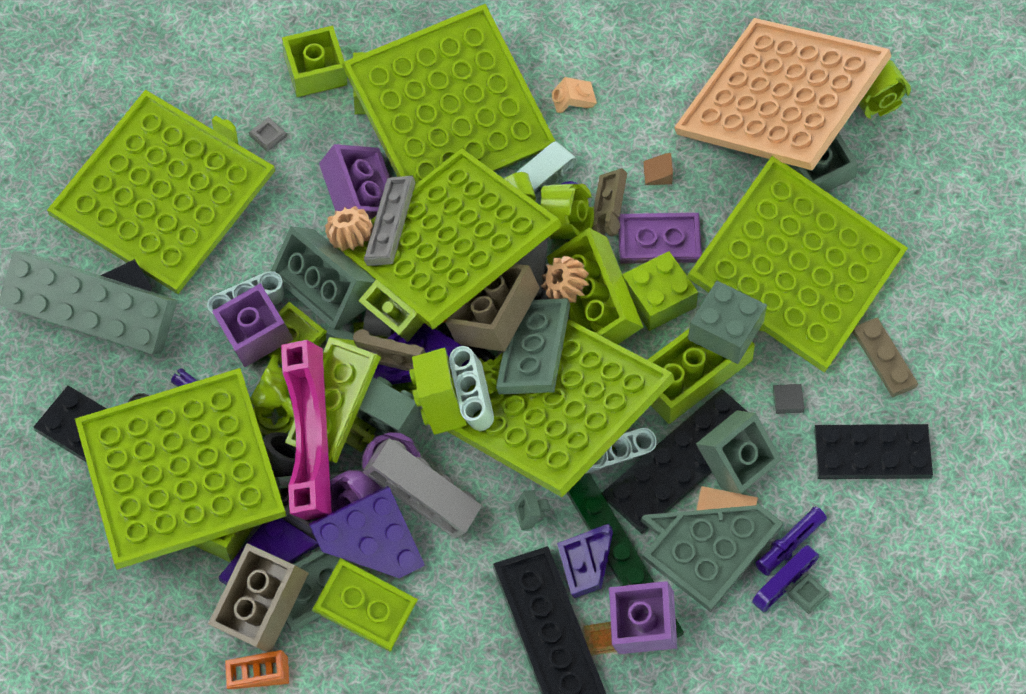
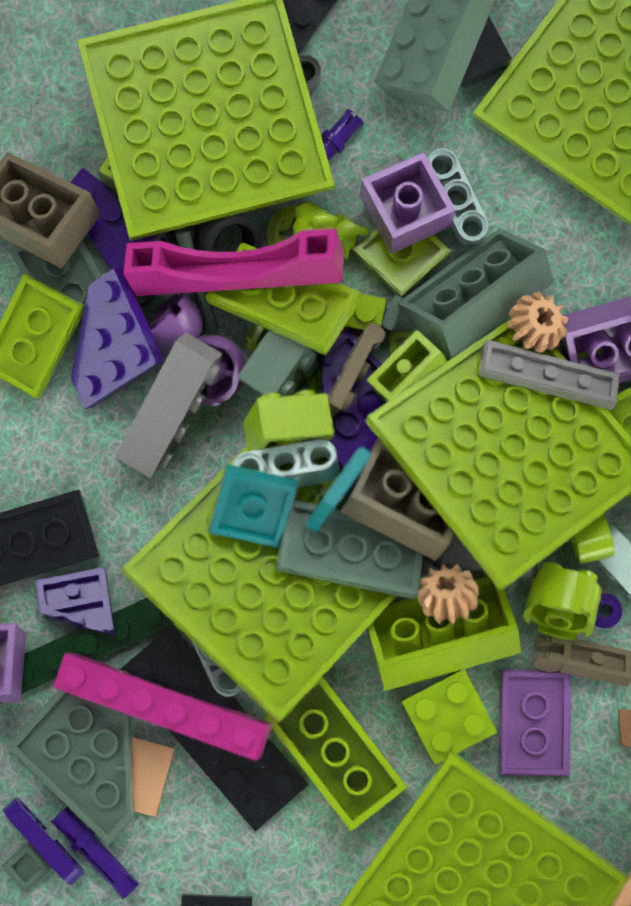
camera: 90 degrees right, 25 degrees up
sand green tile [514,490,551,530] -> none
sand green brick [688,281,767,364] -> none
sand green brick [696,410,782,494] -> none
dark grey tile [773,384,805,414] -> none
none -> dark pink arch [53,653,273,760]
none -> teal tile [209,464,298,548]
none -> teal tile [306,447,372,533]

